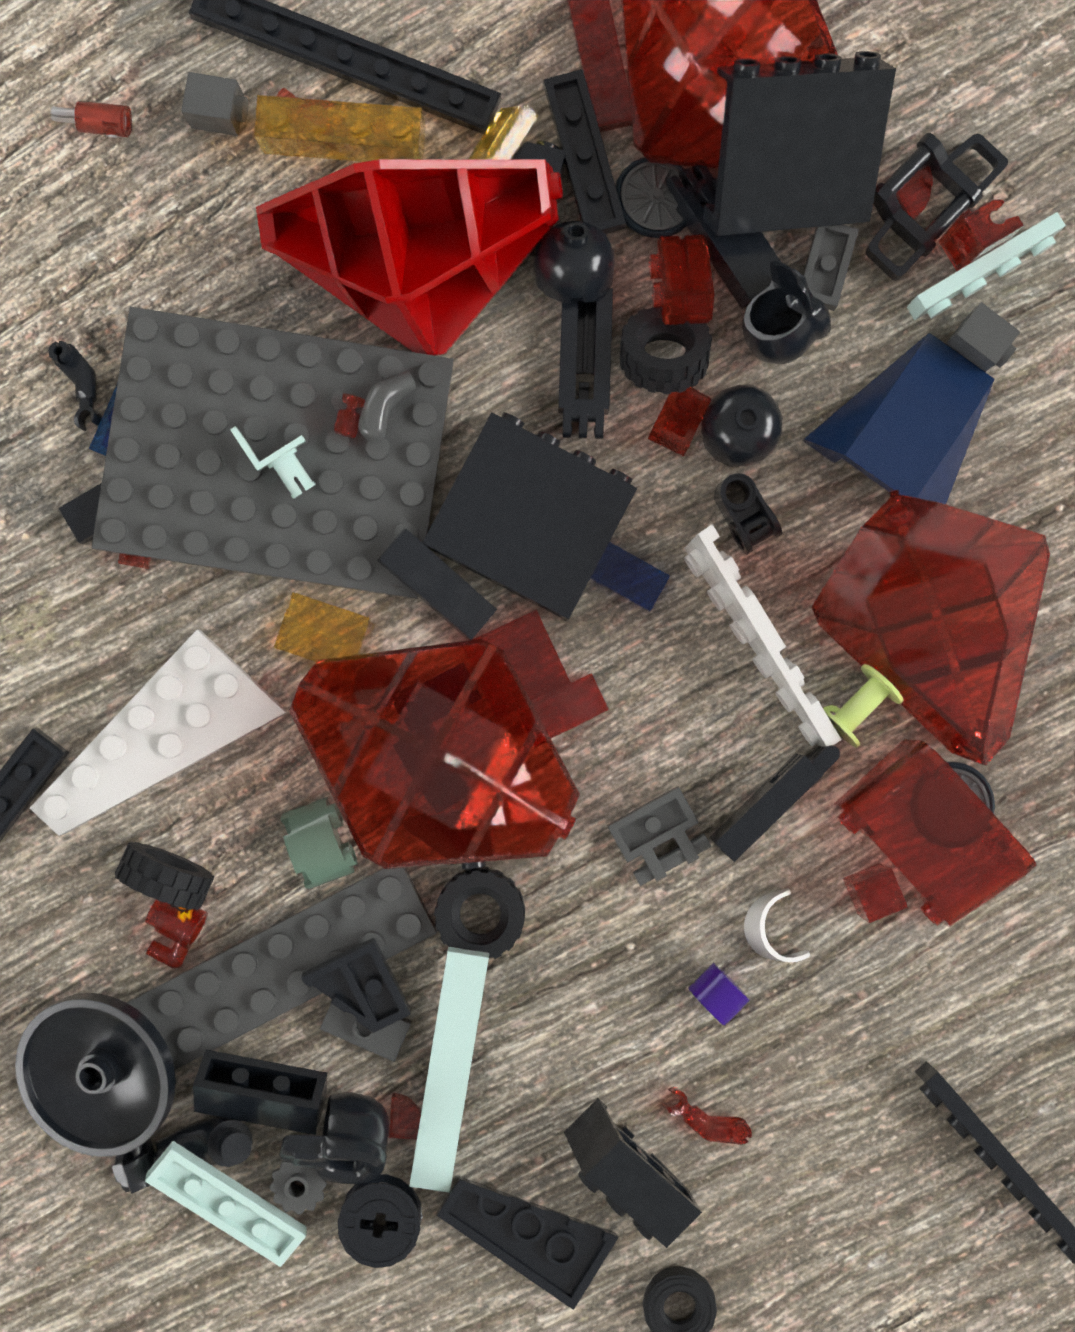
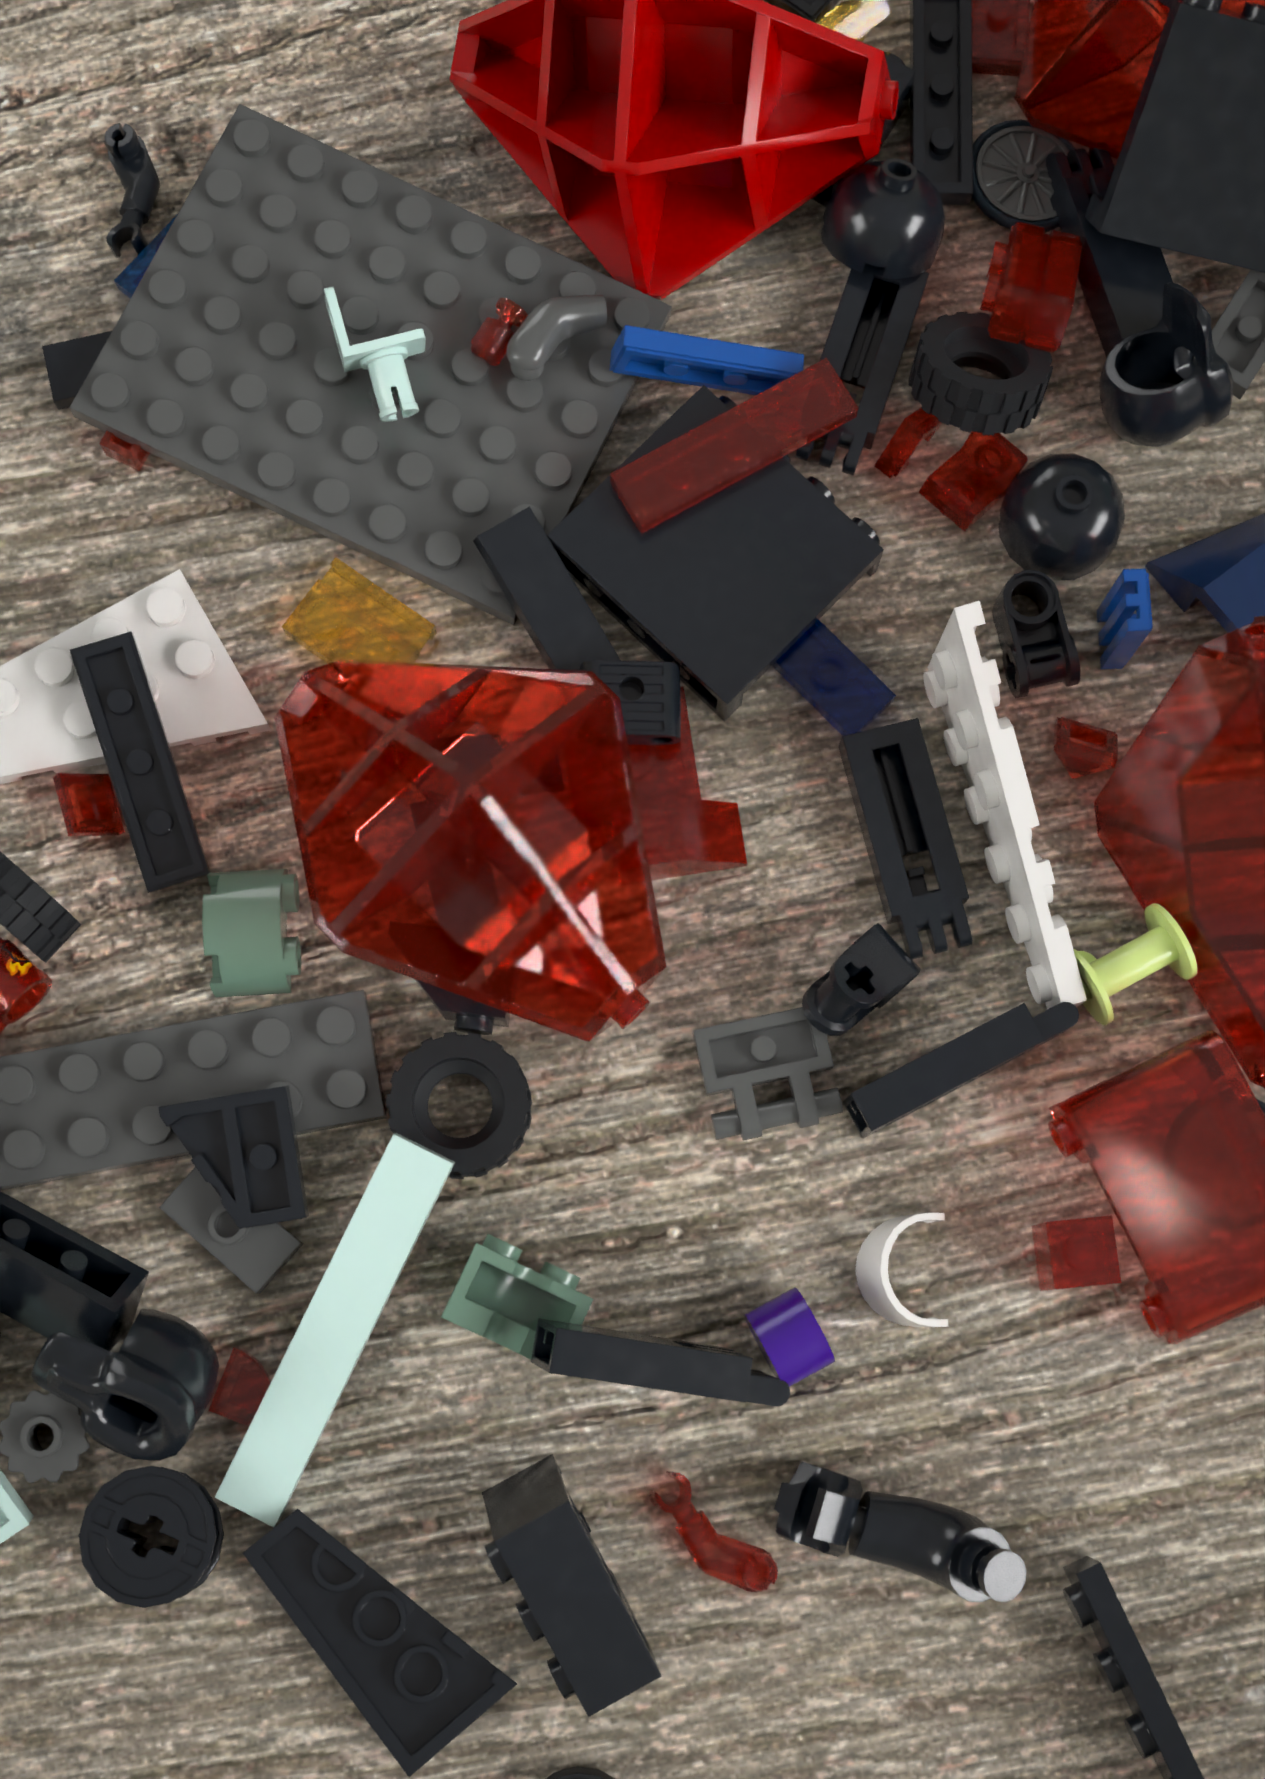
camera: 15 degrees right, 10 degrees down
none -> clear red slope [53,773,125,836]
none -> black tile [70,631,211,893]
none -> sand green cylinder [441,1234,594,1359]
none -> black hinge [531,1318,790,1406]
none -> black piece [580,660,681,745]
none -> blue tile [610,325,804,400]
none -> clear red tile [610,358,859,533]
none -> black piece [774,1461,1027,1602]
none -> black piece [802,923,922,1036]
none -> black hinge [838,718,972,960]
none -> clear red tile [874,408,942,479]
none -> clear red slope [1053,717,1118,779]
none -> blue tile [1096,569,1153,669]

